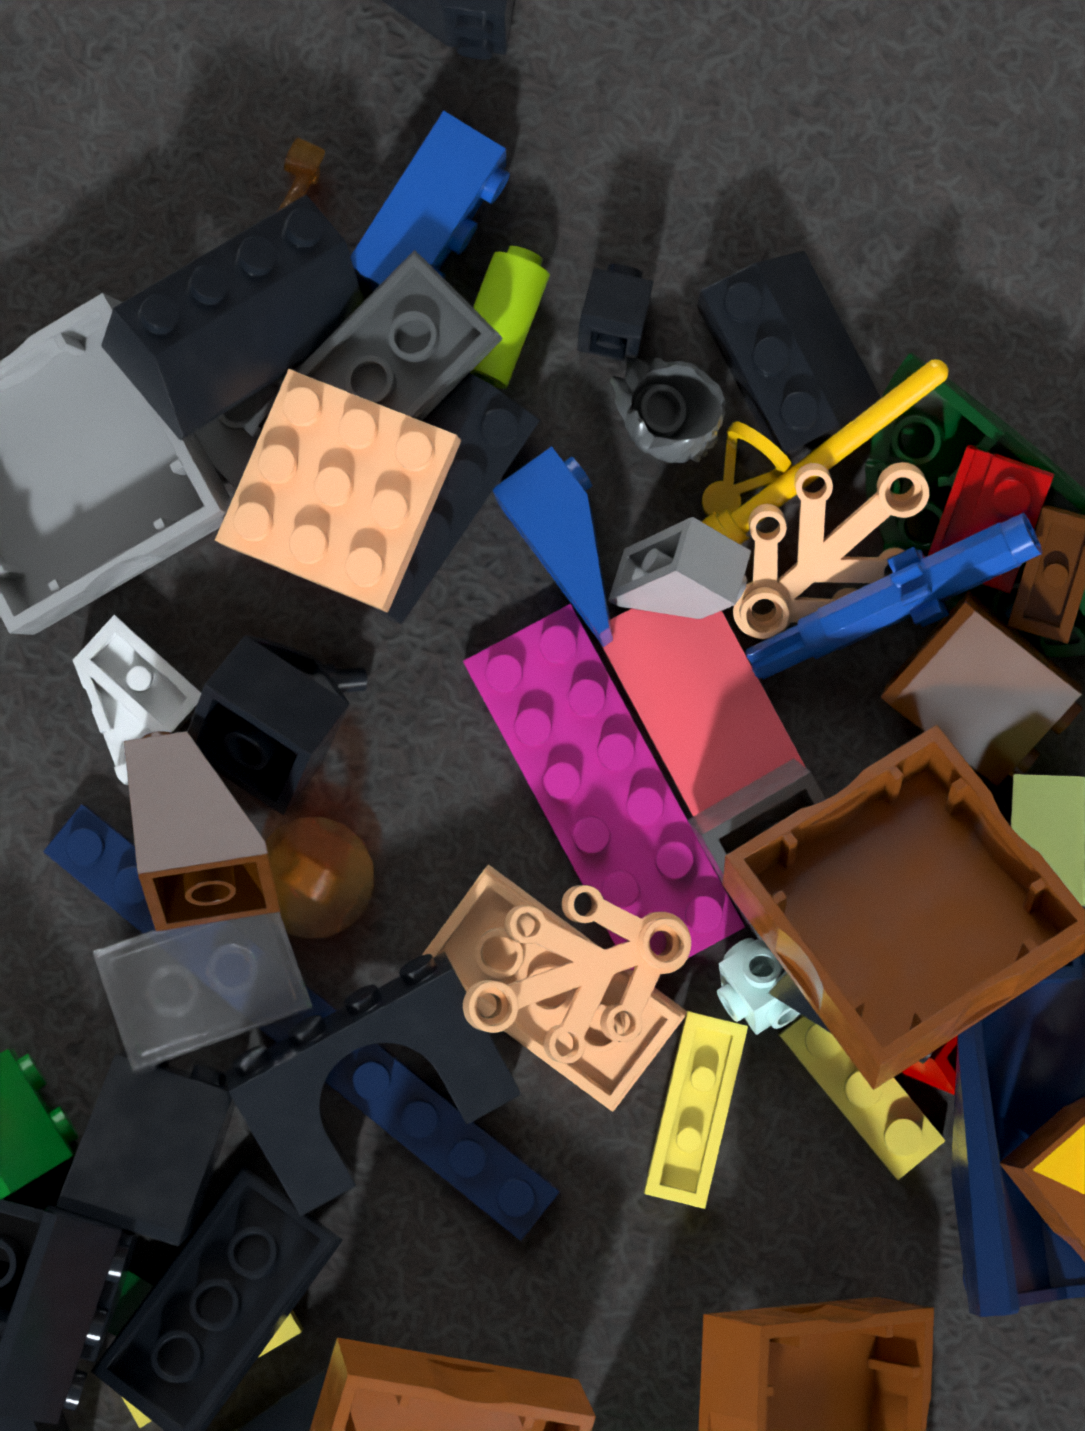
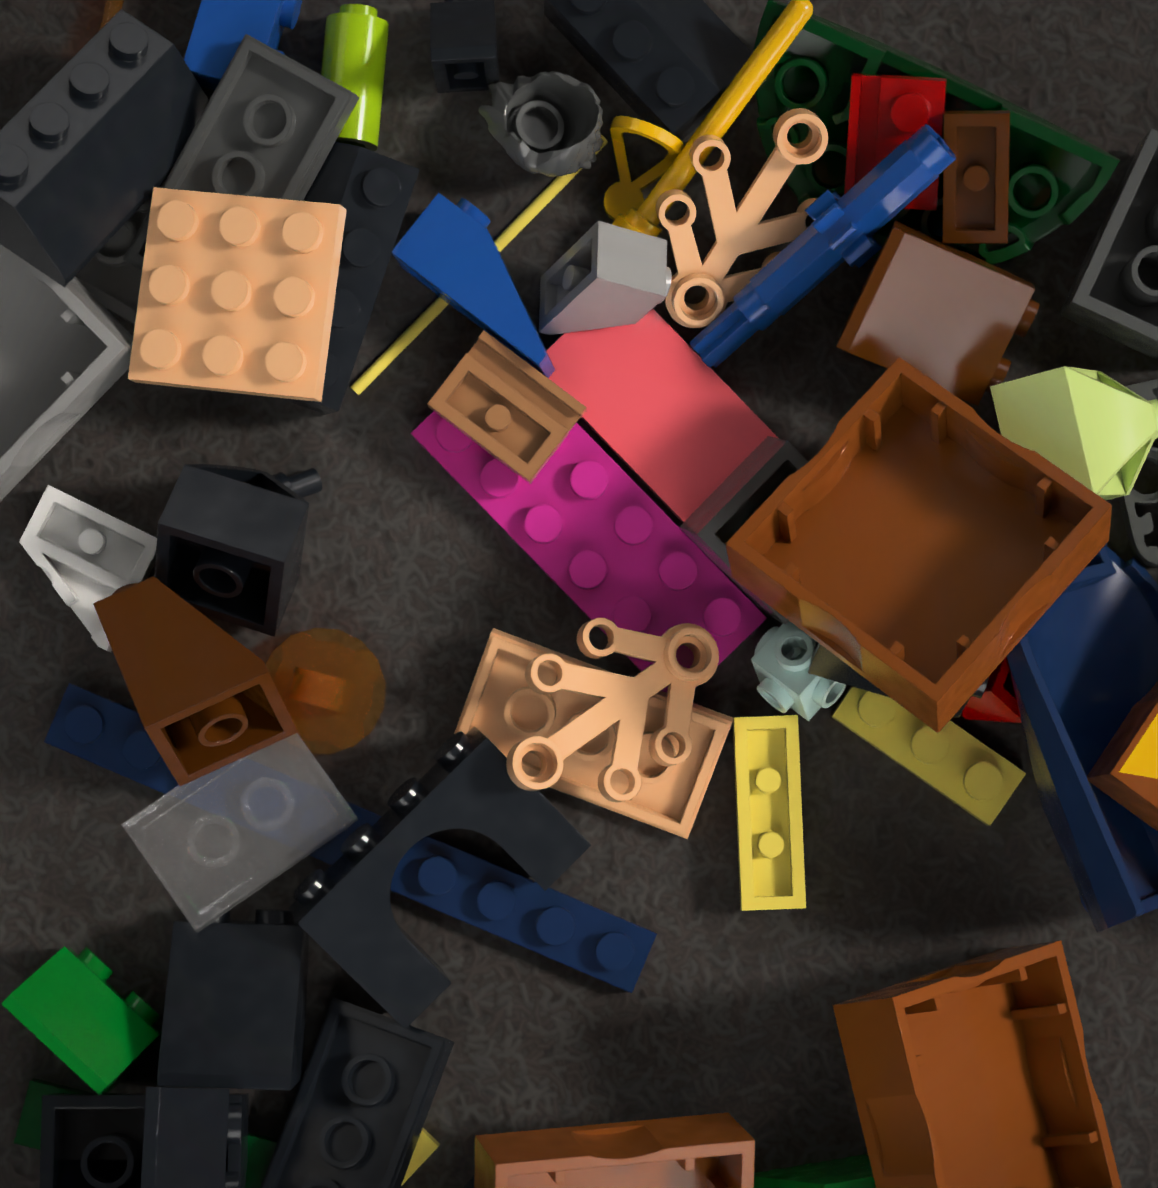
camera: 15 degrees left, 0 degrees up
none -> light yellow axle [350,135,608,396]
none -> medium nougat plate [427,330,587,484]

